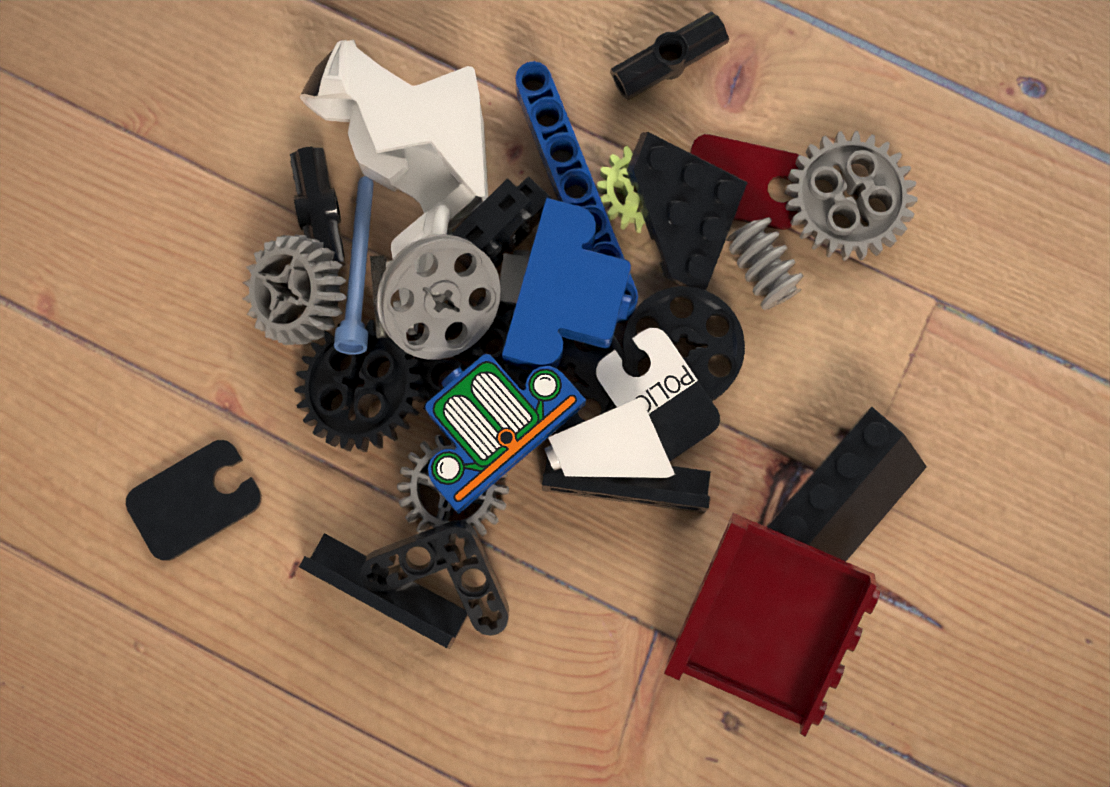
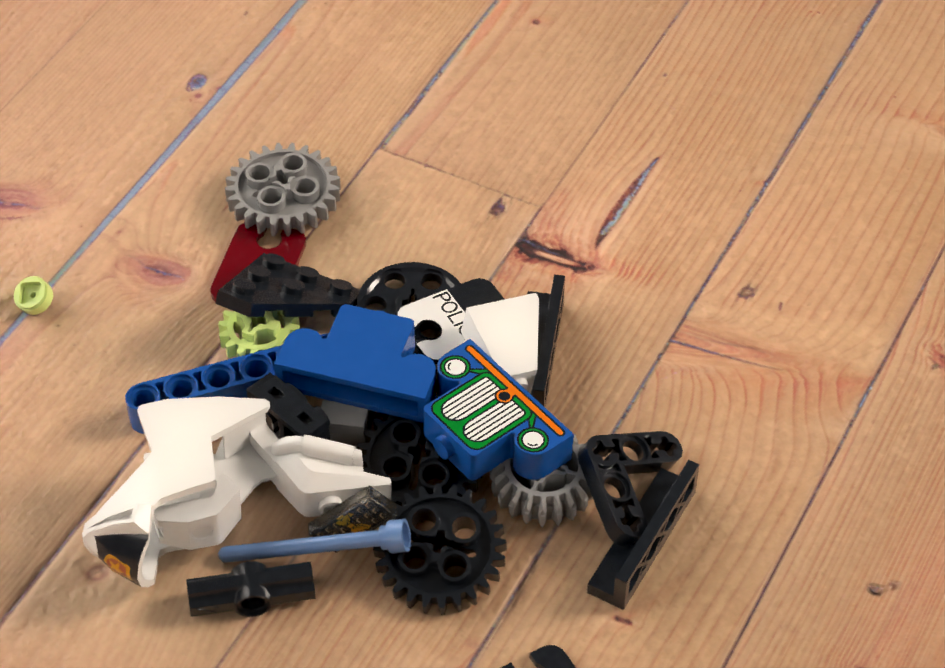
camera: 90 degrees left, 30 degrees down
light grey gear [242,234,347,345] -> none
light grey wedge [377,234,501,360] -> none
black piece [610,11,729,101] -> none
dark red panel [664,513,880,737] -> none
light grey piece [726,218,804,310] -> none
black slope [766,407,927,561] -> none

